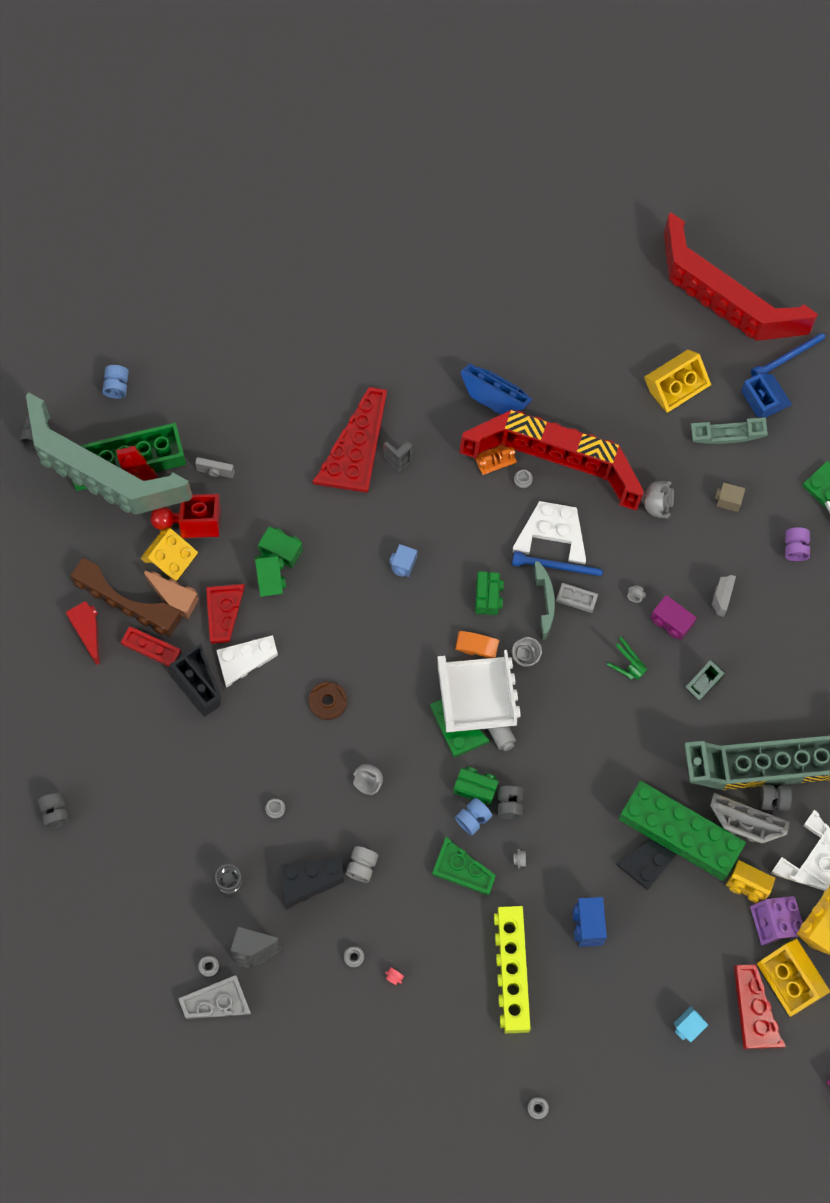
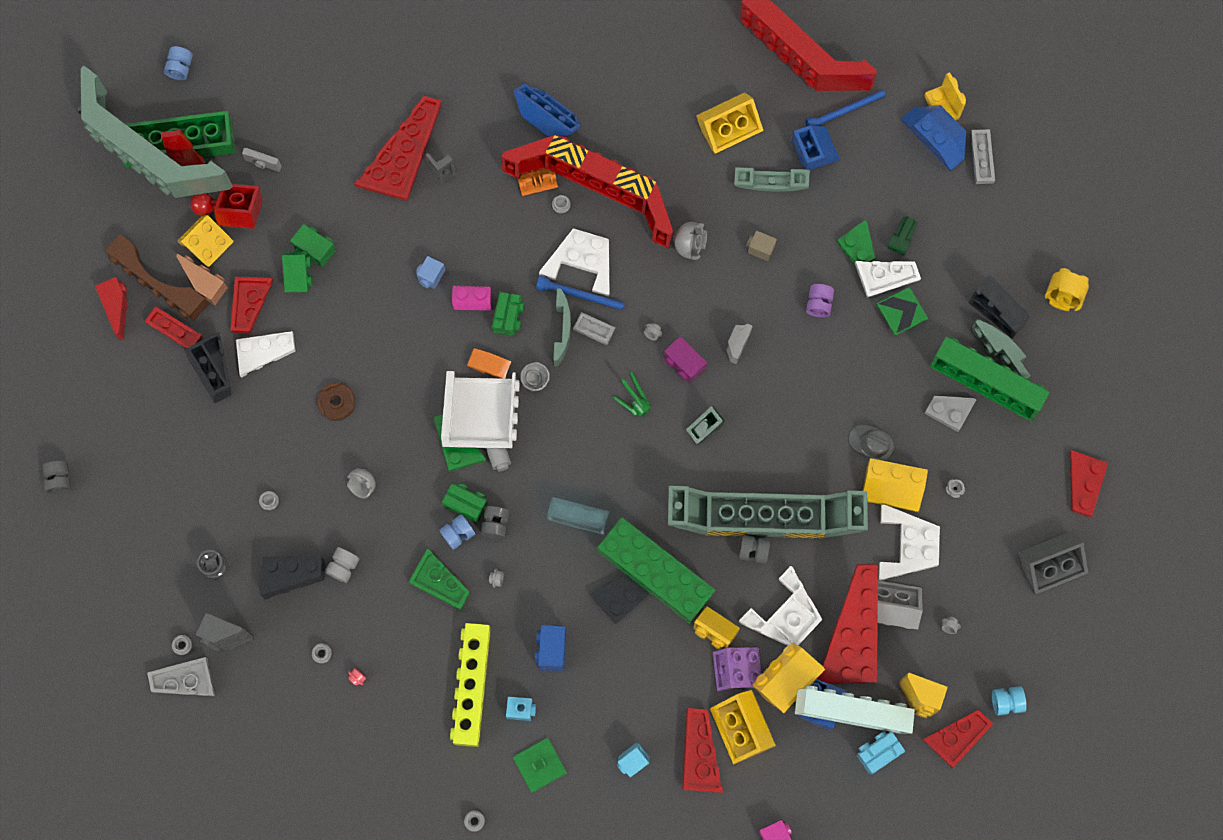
camera: 10 degrees right, 5 degrees up
light grey wedge [710,793,790,844] -> none
none -> dark pink brick [452,285,492,311]
none -> medium azure brick [506,697,536,721]
none -> green piece [513,738,567,793]
none -> clear light blue brick [547,497,609,535]

